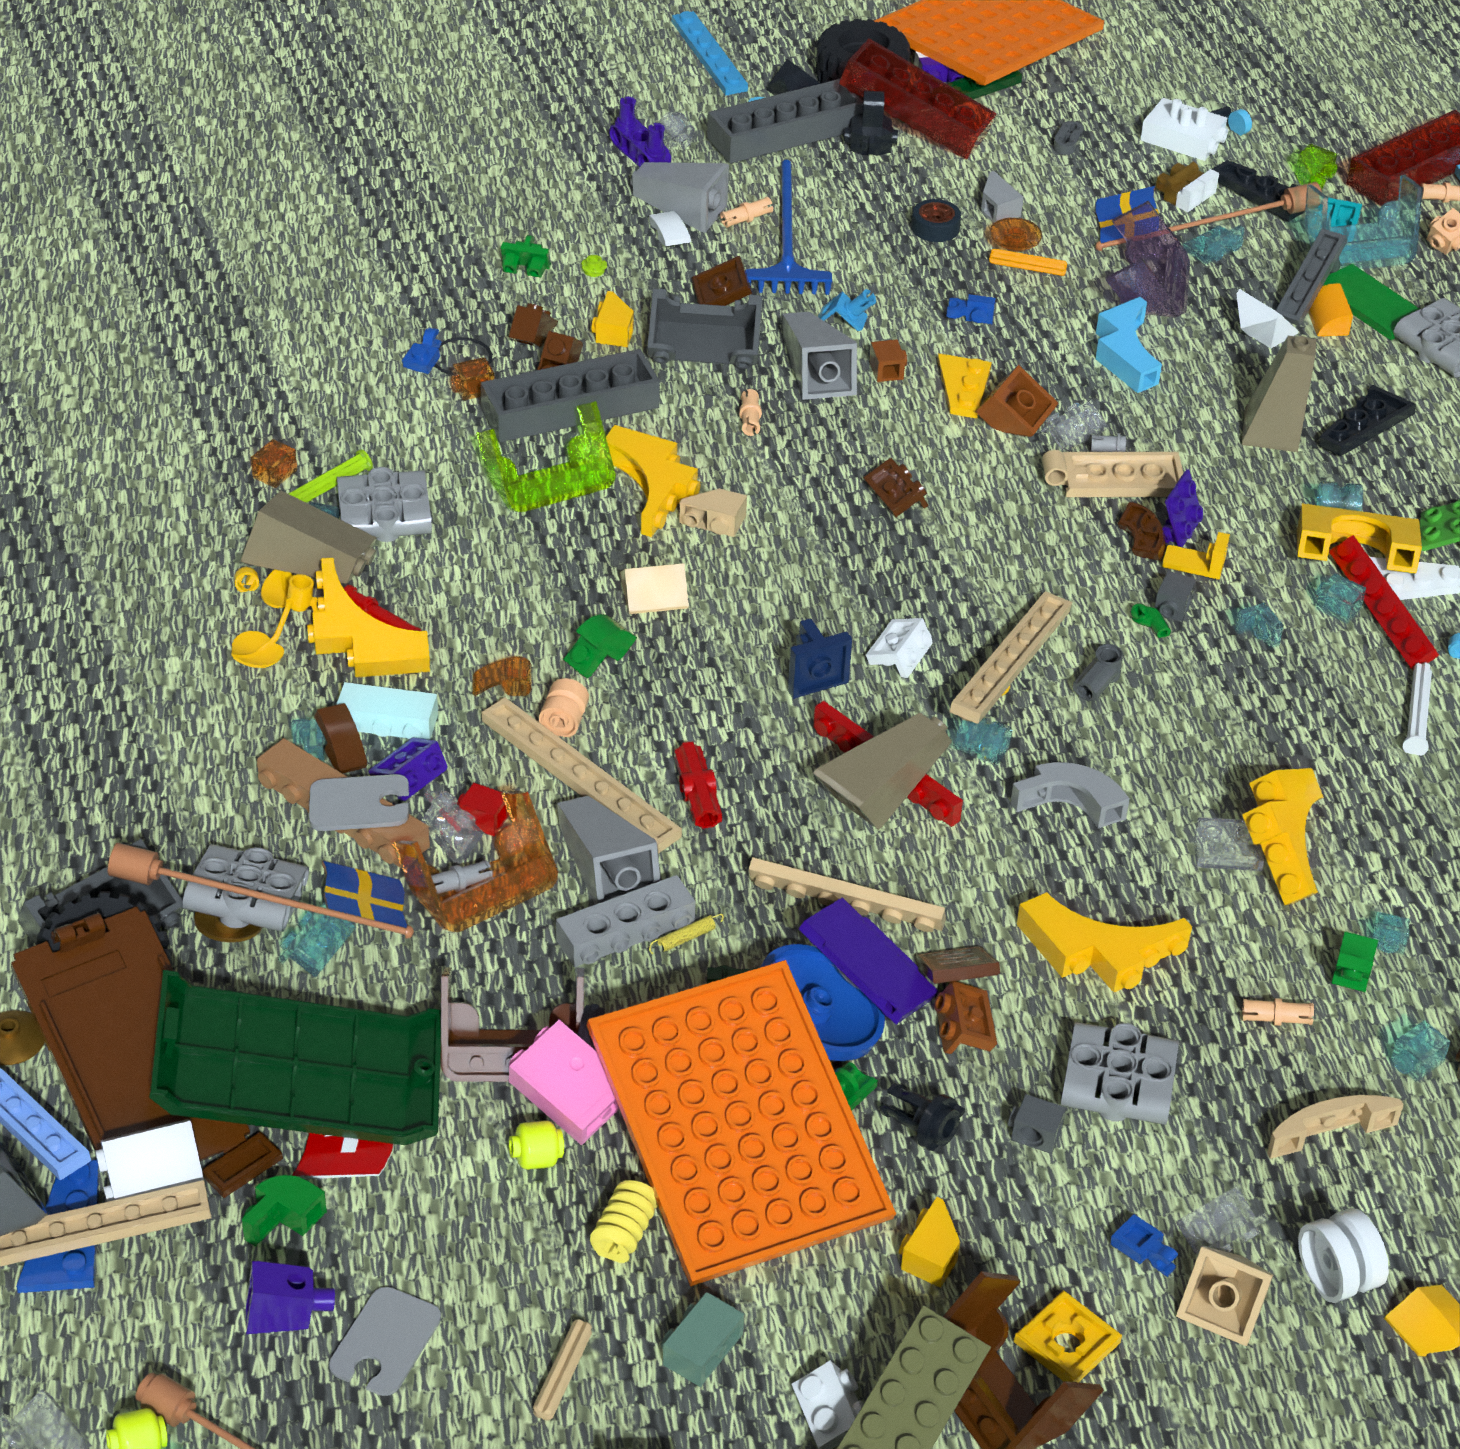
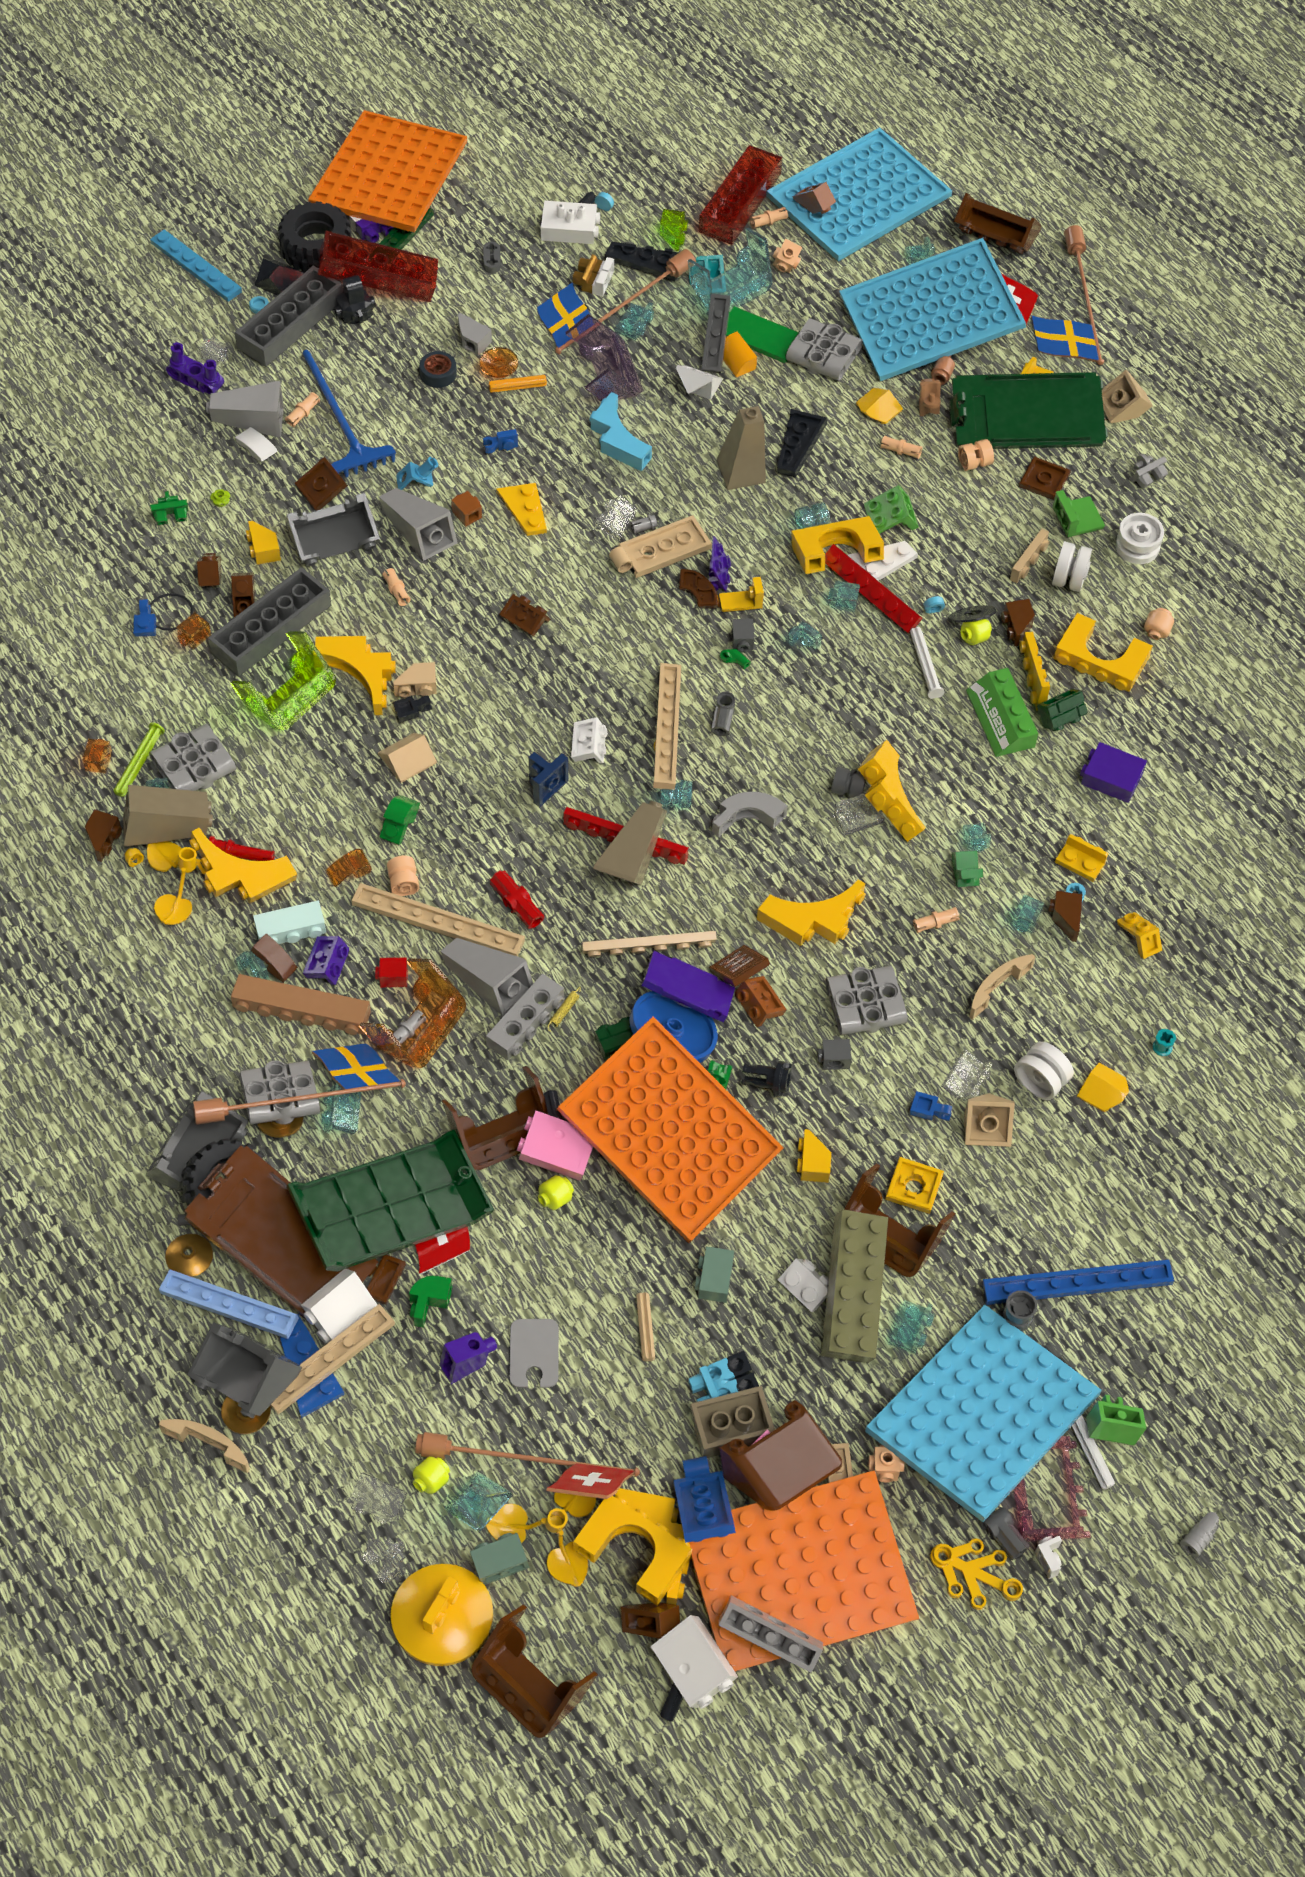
camera: 25 degrees left, 15 degrees up
light grey piece [309,774,409,831] -> none
clear bracket [421,790,484,864] -> none
light yellow piece [590,1180,658,1263] -> none
dark orange slope [975,365,1059,437] -> none
none -> reddish brown slope [85,809,122,862]
none -> black plate [392,695,432,723]
none -> dark grey wheel [831,766,866,800]

